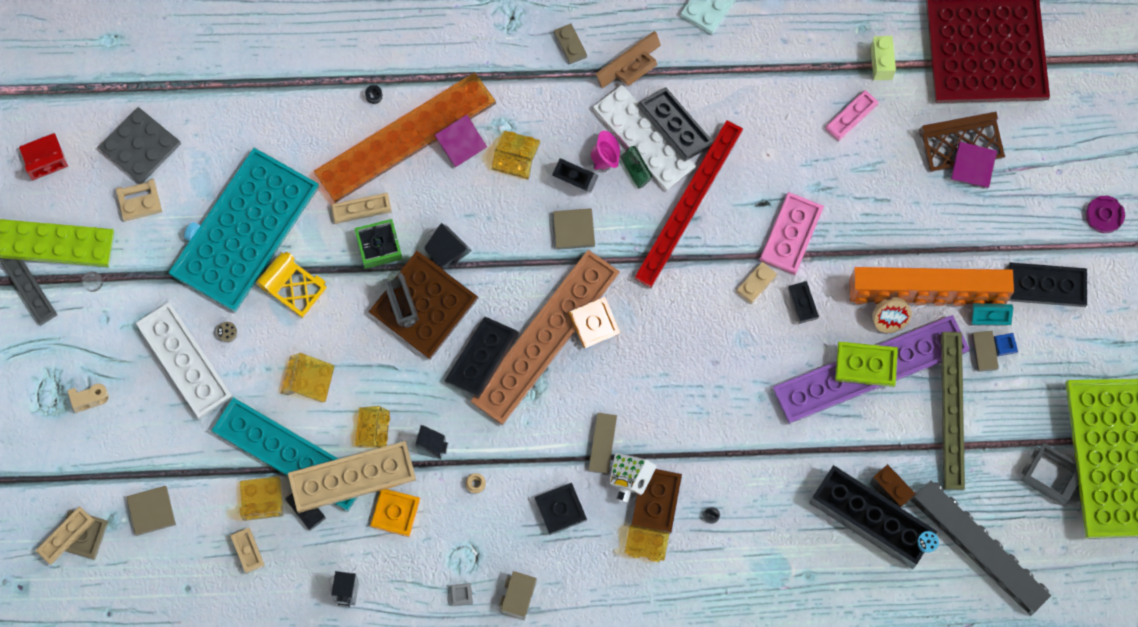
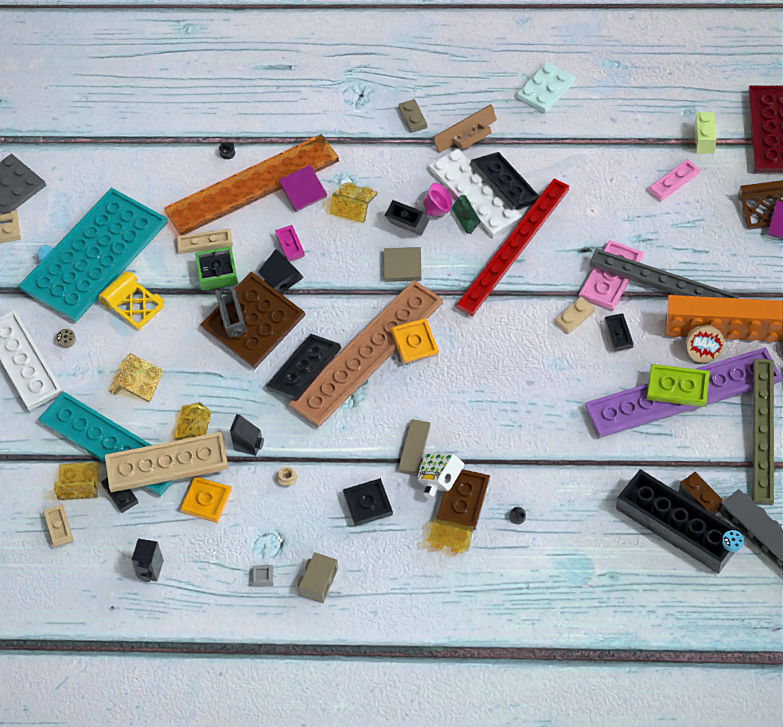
camera: 10 degrees right, 15 degrees down
none -> dark pink plate [275,225,305,261]
none -> dark grey tile [589,248,739,298]

